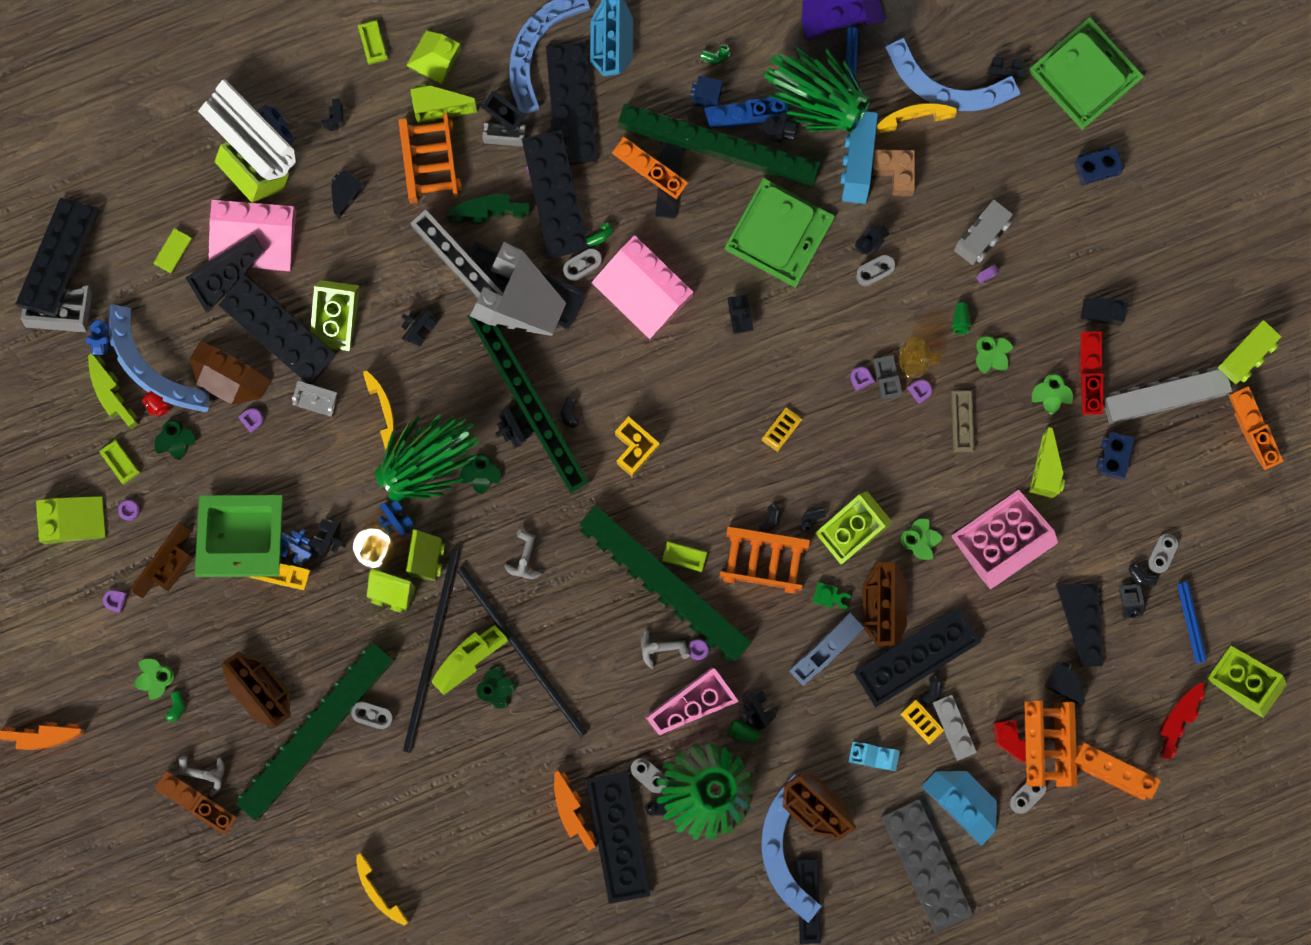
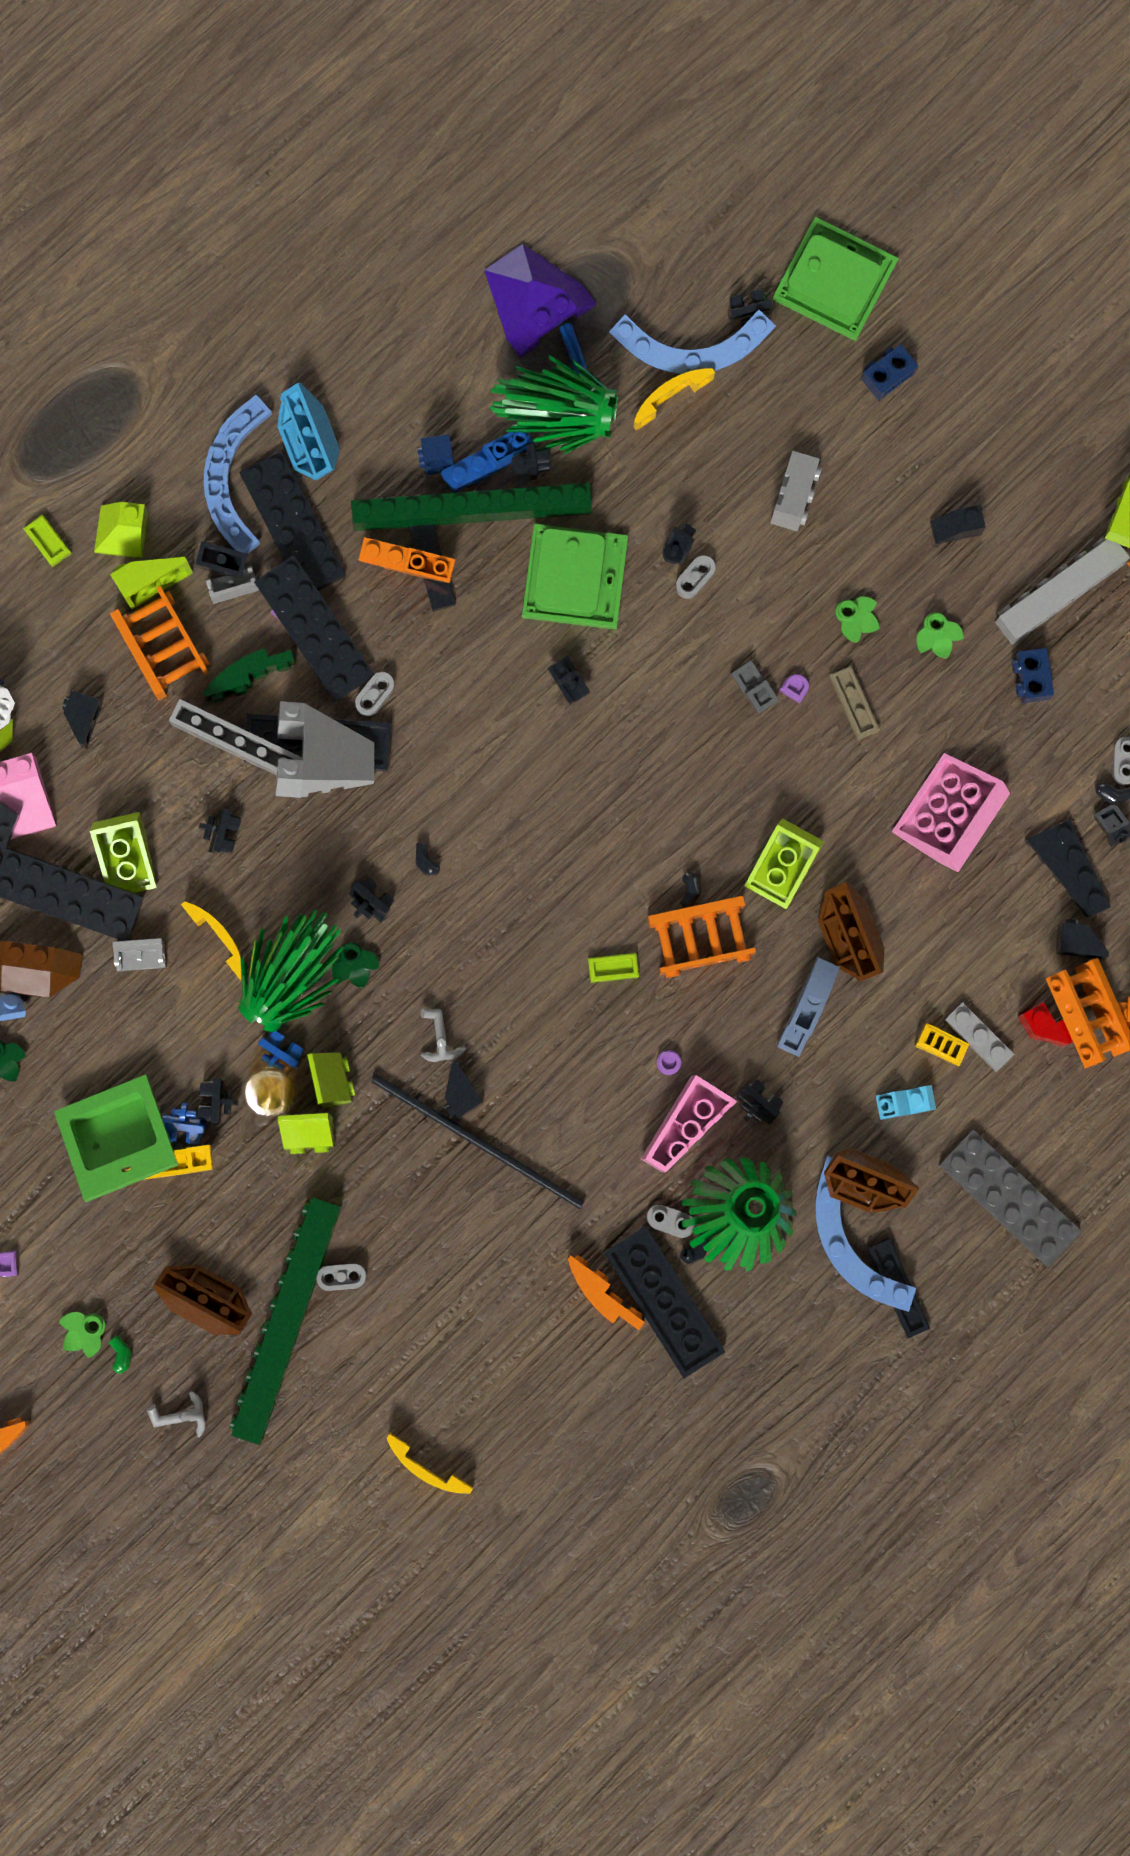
camera: 25 degrees left, 0 degrees up
reddish brown bracket [130,523,193,598] -> none
dark orange slope [154,771,237,835] -> none
medium lavender tile [238,408,264,434] -> none
black bracket [321,98,344,131] -> none
black piece [403,549,460,753] -> none
lime slope [432,625,508,695] -> none
dark green brick [467,314,589,496] -> none
dark green plate [476,667,517,709] -> none
dark green brick [579,505,752,663] -> none
green arm [587,222,614,247] -> none
bright pink slope [592,235,693,339] -> none
yellow brick [615,416,660,477] -> none
light grey piece [640,630,690,669] -> none
green arm [700,45,730,64] -> none
green cone [727,719,760,744] -> none
yellow slope [762,408,803,452] -> none
black arm [800,508,826,533] -> none
green plate [812,582,851,610] -> none
dark azure wedge [840,112,878,204] -> none
medium lavender tile [850,367,875,391] -> none
black plate [853,607,981,708] -> none
medium nougat brick [872,150,915,196] -> none
clear yellow tile [900,337,940,378] -> none
bright green plate [901,519,942,560] -> none
black arm [920,675,943,705] -> none
dark azure wedge [921,771,997,846] -> none
green cone [951,303,972,335] -> none
medium lavender tile [976,265,999,284] -> none
light grey plate [1009,782,1046,814] -> none
lime slope [1029,427,1065,499] -> none
red slope [1079,331,1103,415] -> none
none -> black slope [444,1061,483,1120]

